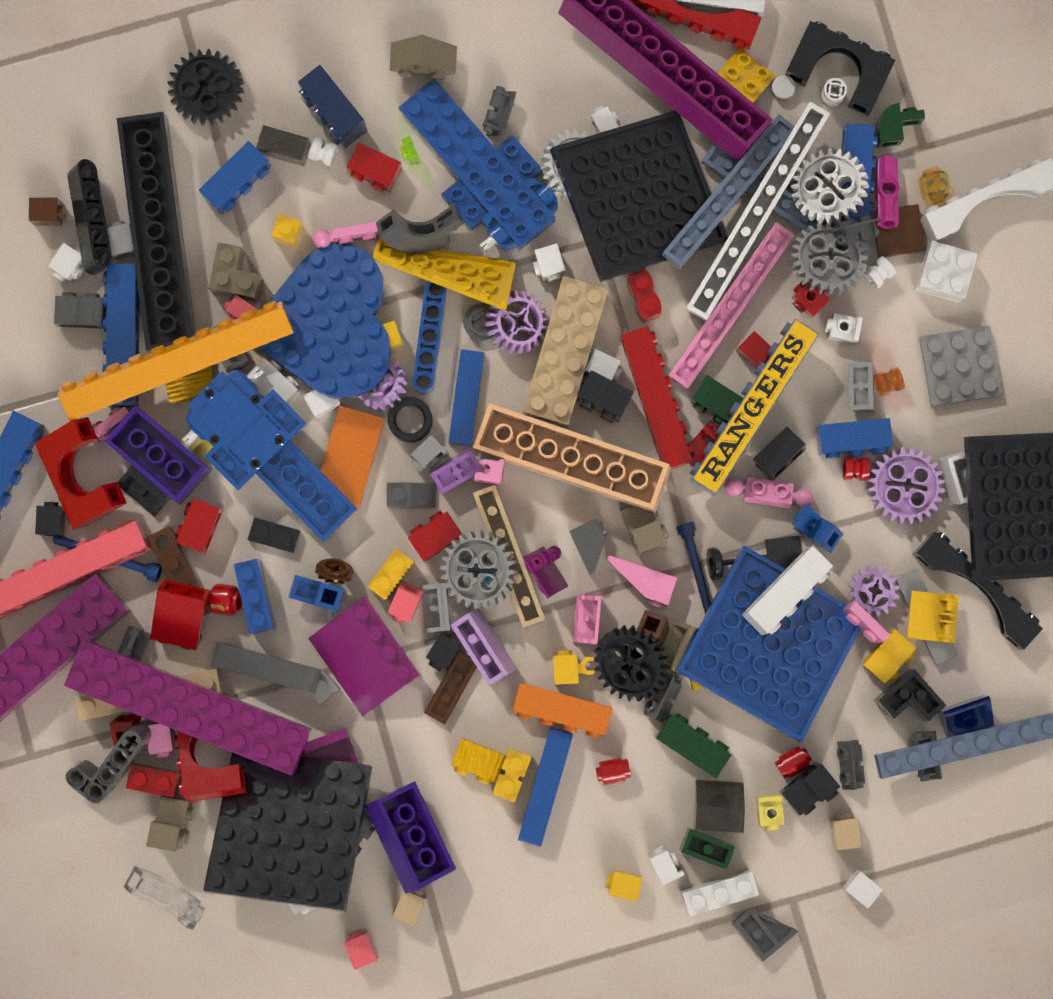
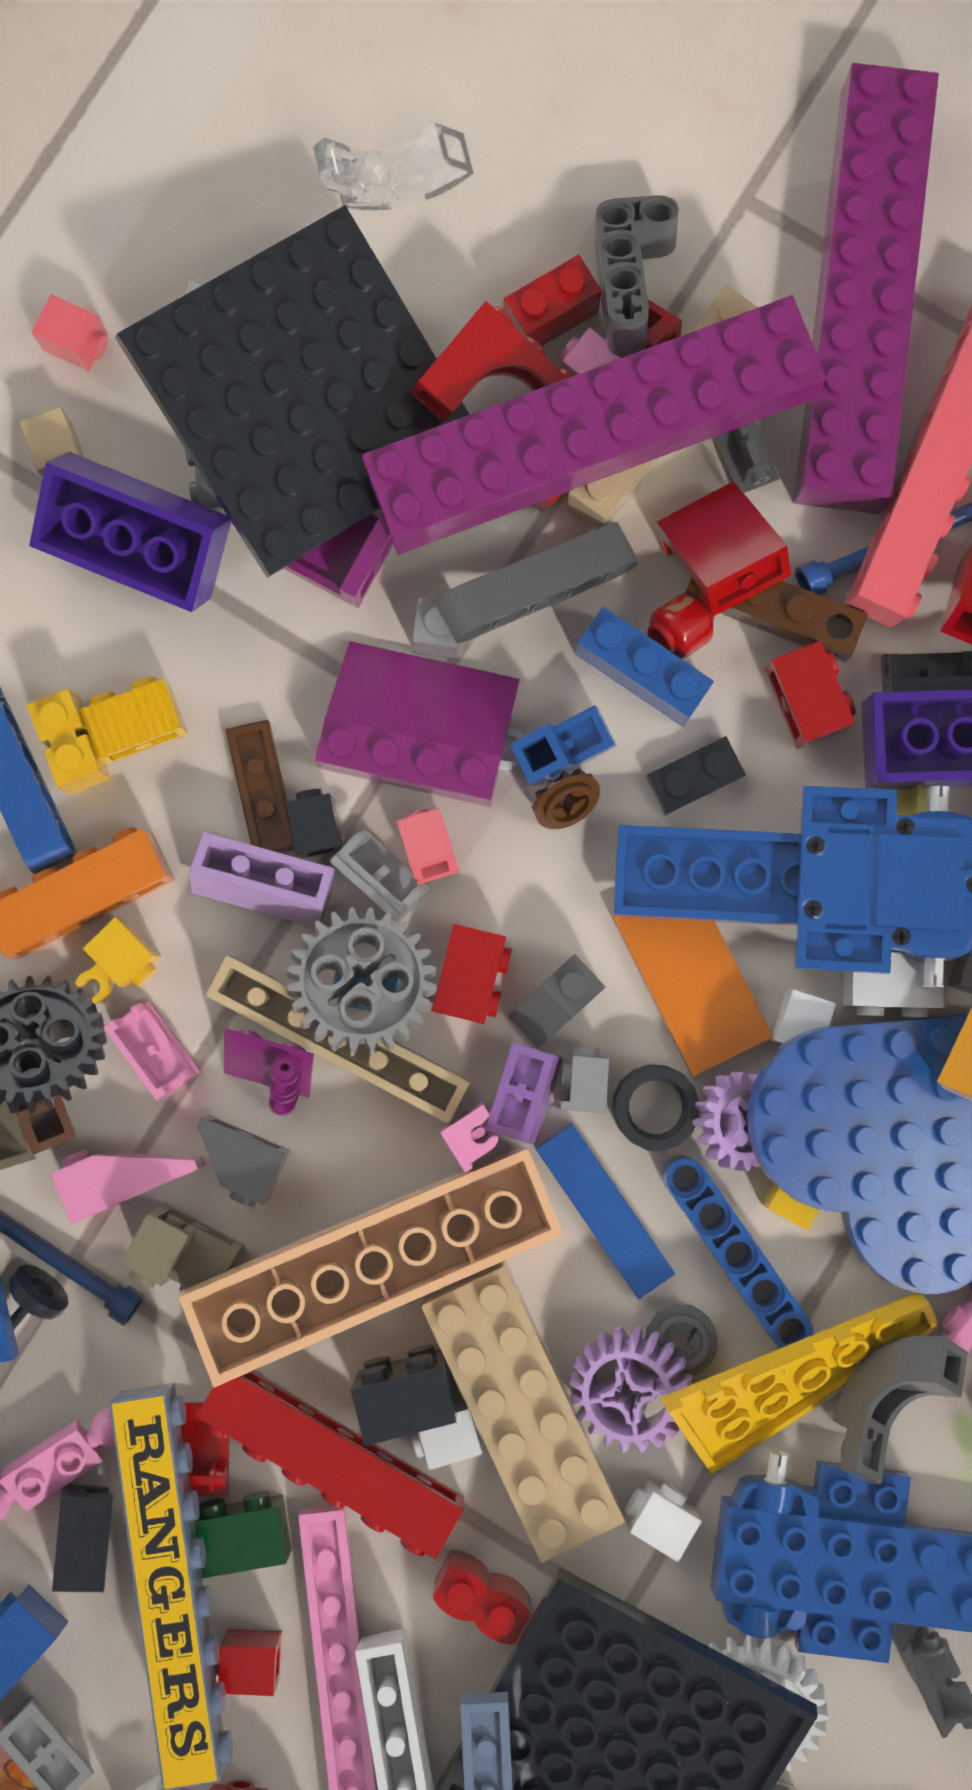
camera: 140 degrees right, 0 degrees up
dark tan brick [146,796,195,852] -> none
yellow brick [367,548,415,600] -> none

